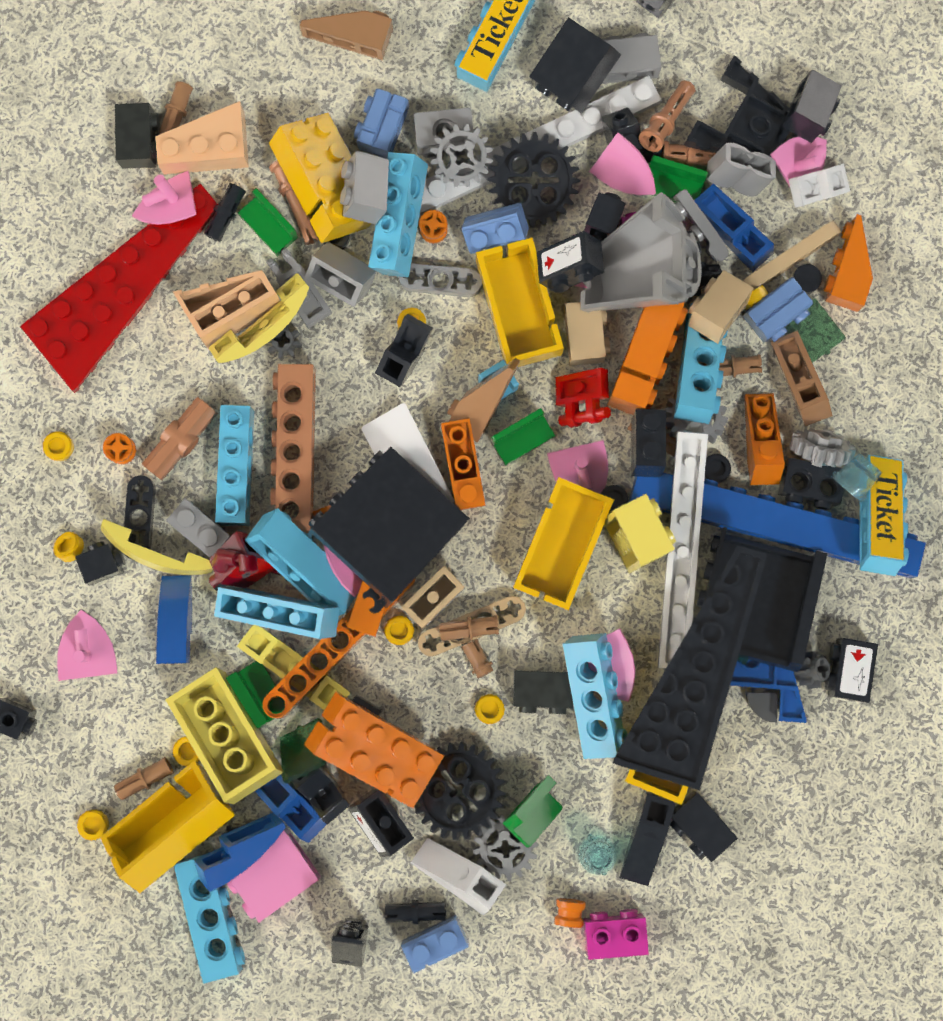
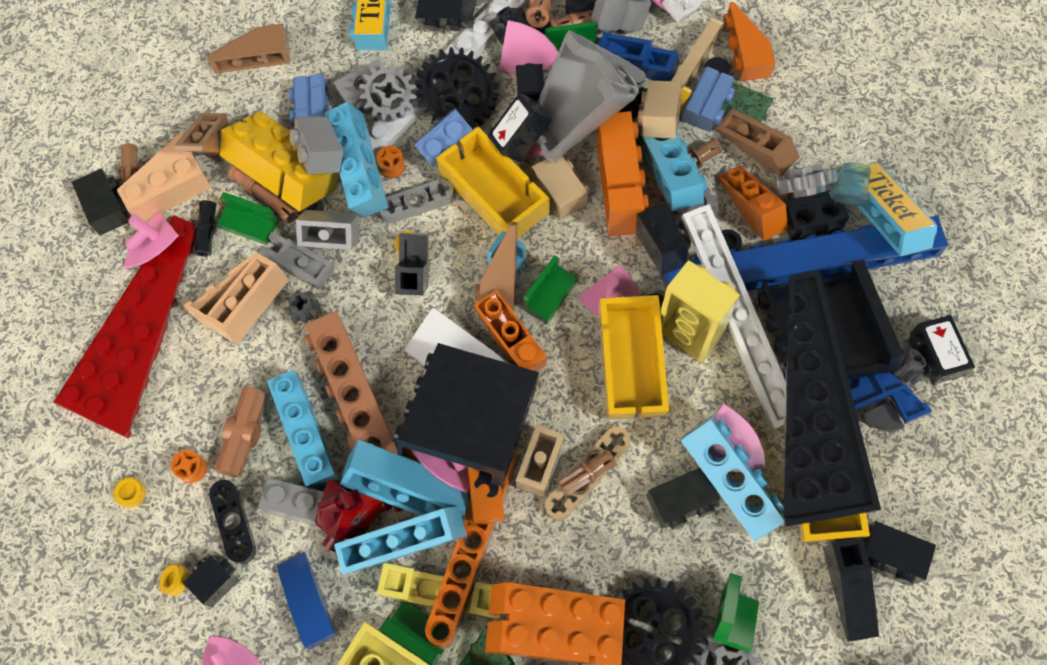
camera: 20 degrees left, 15 degrees down
light yellow slope [100,519,213,575] -> none
light yellow slope [209,273,309,363] -> none
yellow tile [384,616,414,645] -> none
medium nougat pin [461,639,494,679] -> none
yellow tile [475,694,505,724] -> none
red plate [555,367,611,428] -> none
clear light blue piece [578,834,617,876] -> none
none -> medium nougat slope [175,113,228,156]

